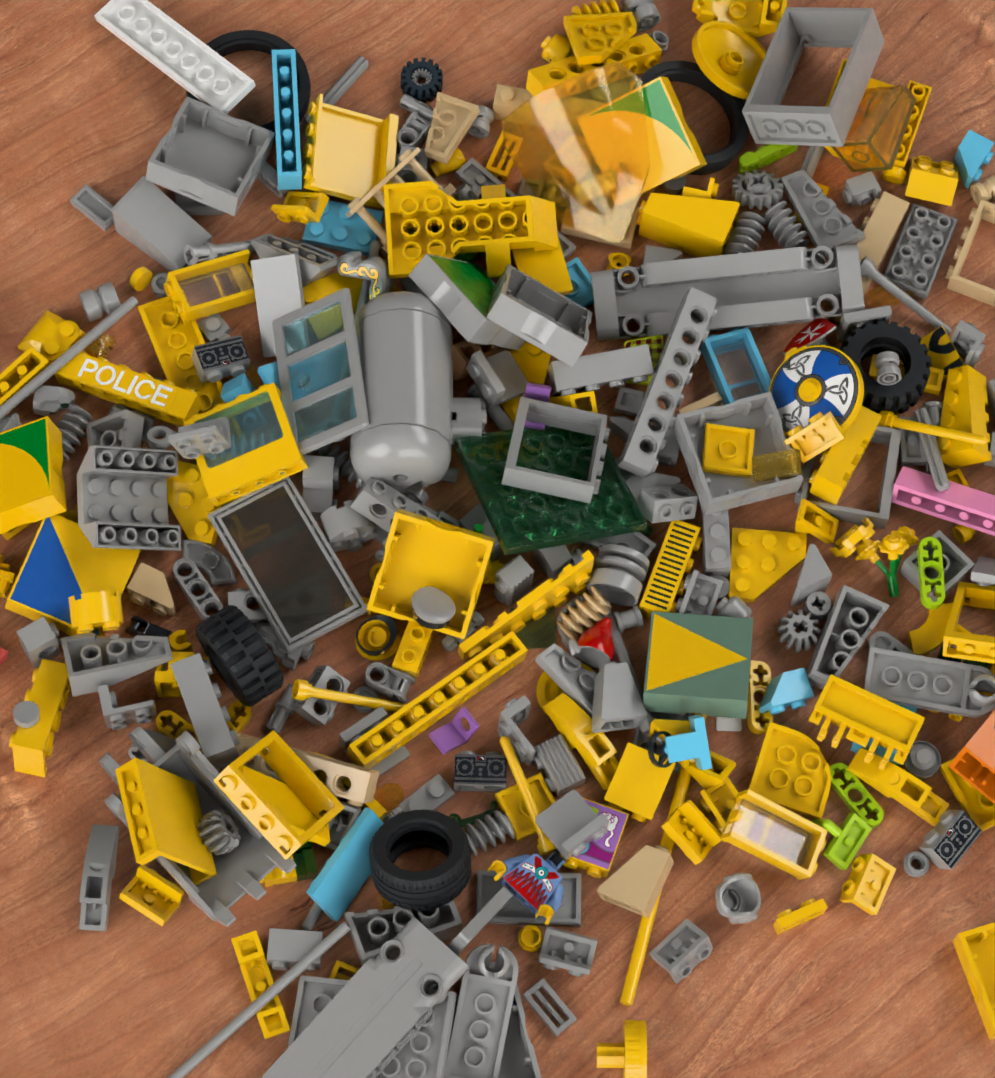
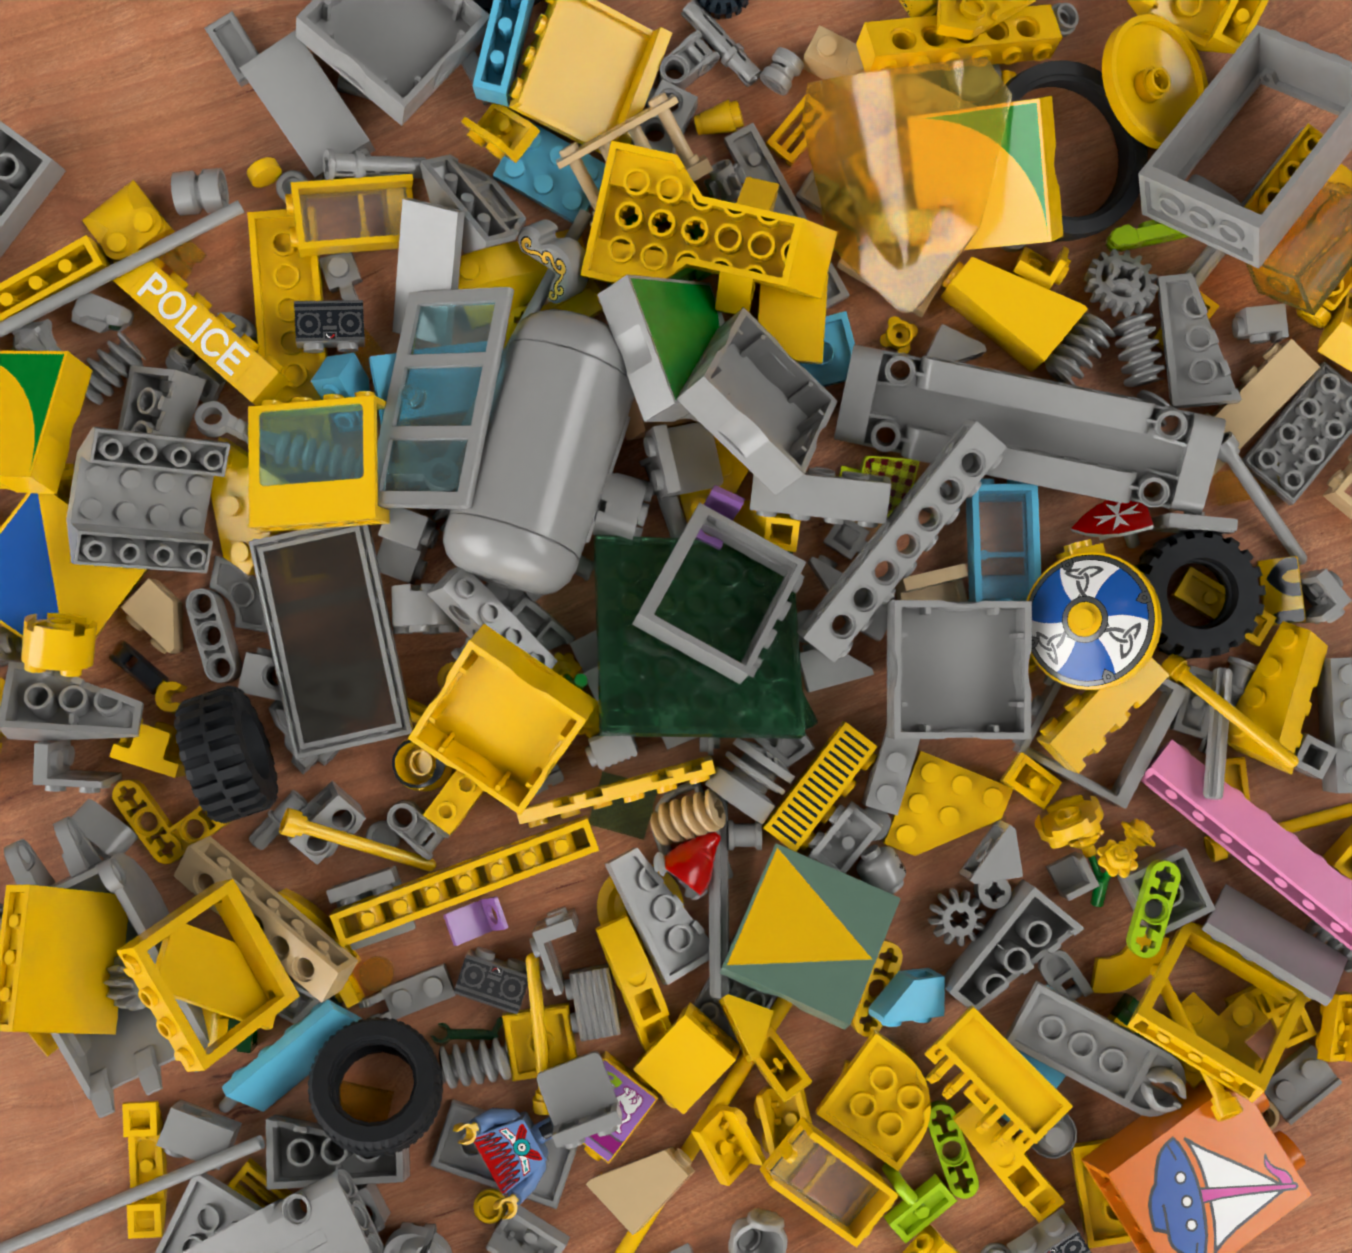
camera: 20 degrees right, 20 degrees up
light grey bracket [168,417,232,459] -> none
light grey wedge [170,653,240,770] -> none
light grey piece [410,586,456,629] -> none
tan wing [424,92,480,164] -> none
light grey beam [448,885,515,956] -> none
light grey slope [591,662,647,733] -> none
light grey brick [637,484,698,523] -> none
medium azure piece [648,714,712,770] -> none
yellow tile [701,423,755,478] -> none
clear yellow tile [752,449,802,482] -> none
yellow bracket [784,411,846,463] -> none
light grey wheel [874,351,902,385] -> none
none -> light grey panel [1046,852,1099,901]

